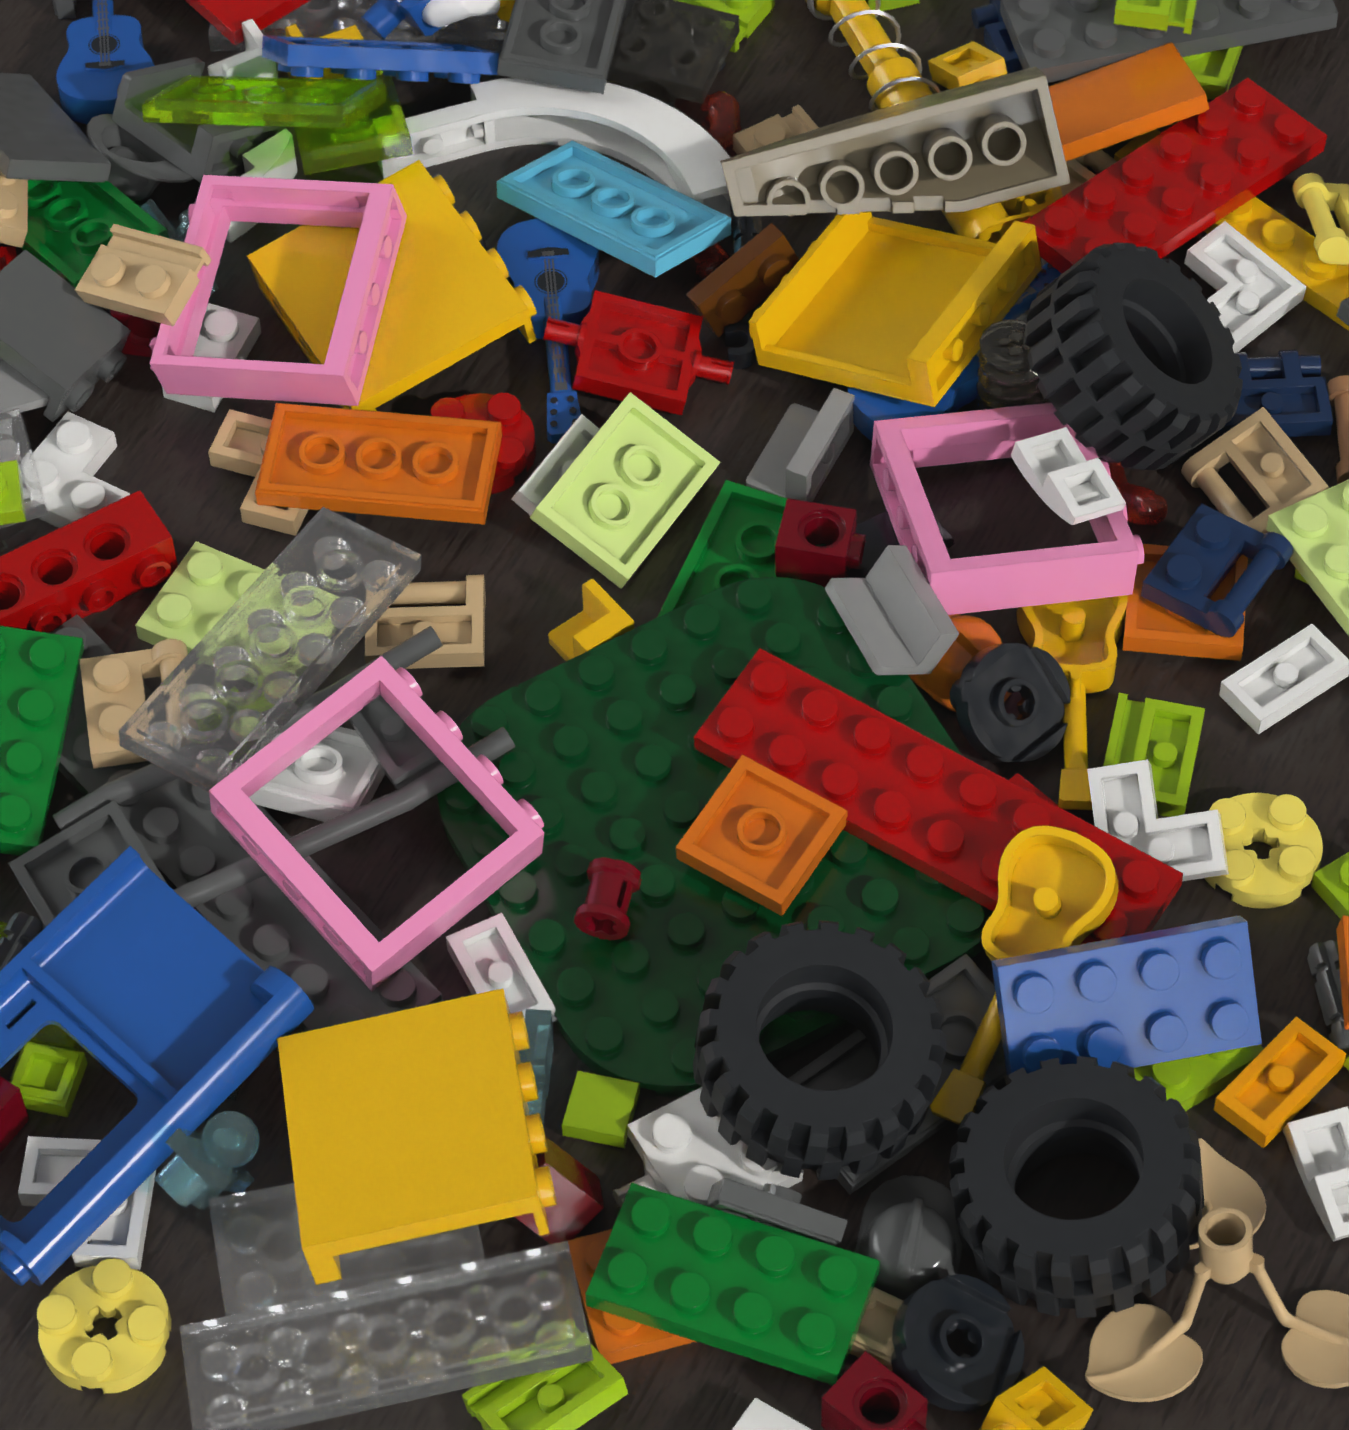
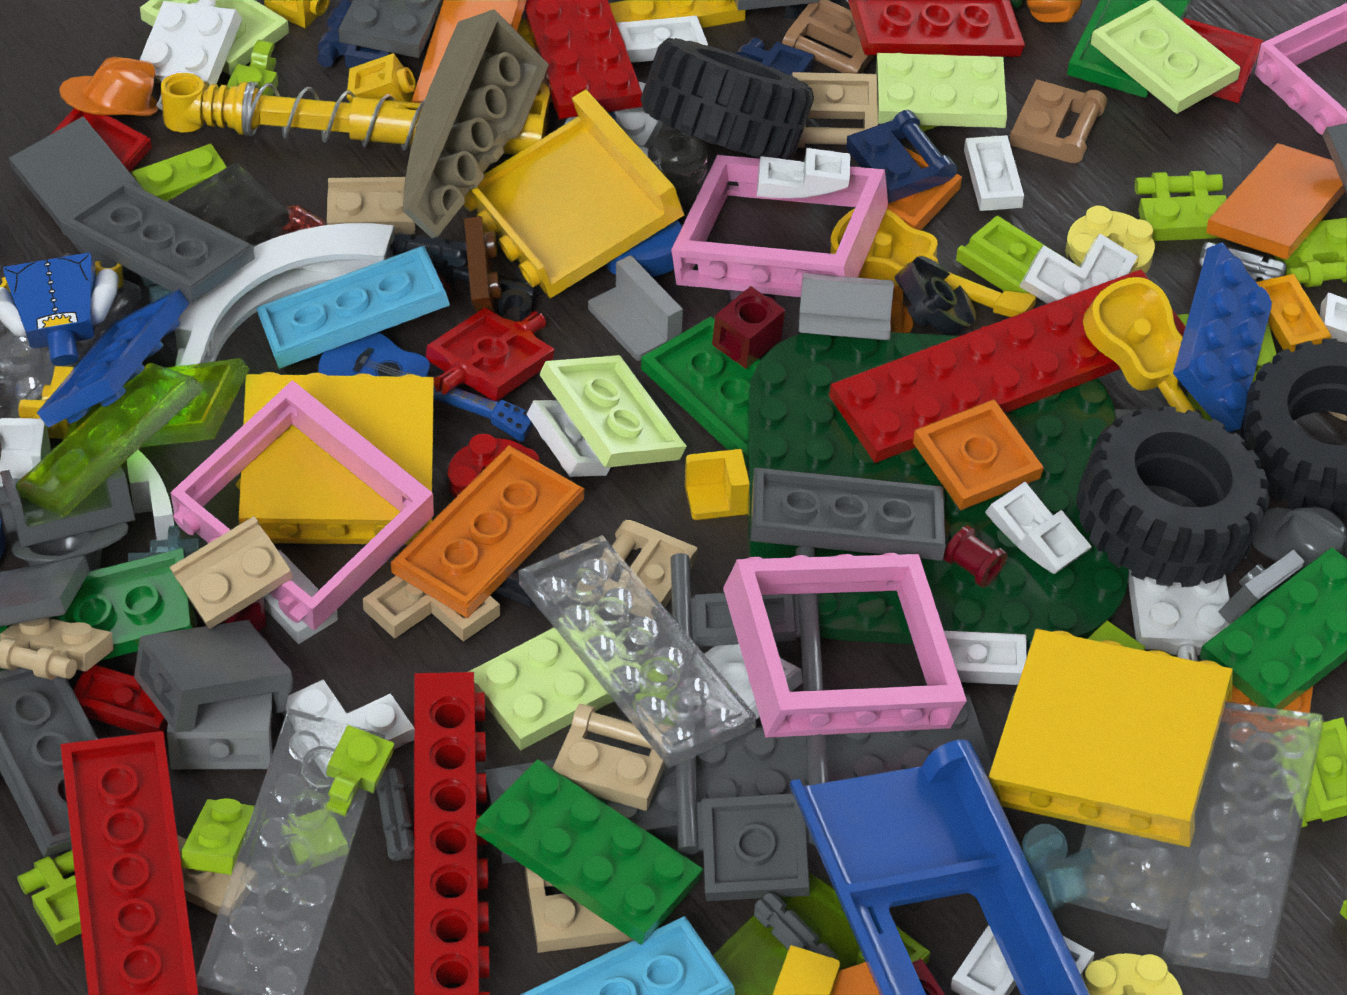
camera: 65 degrees left, 5 degrees down
none -> dark grey tile [750,468,945,561]
none -> white slope [985,482,1092,574]

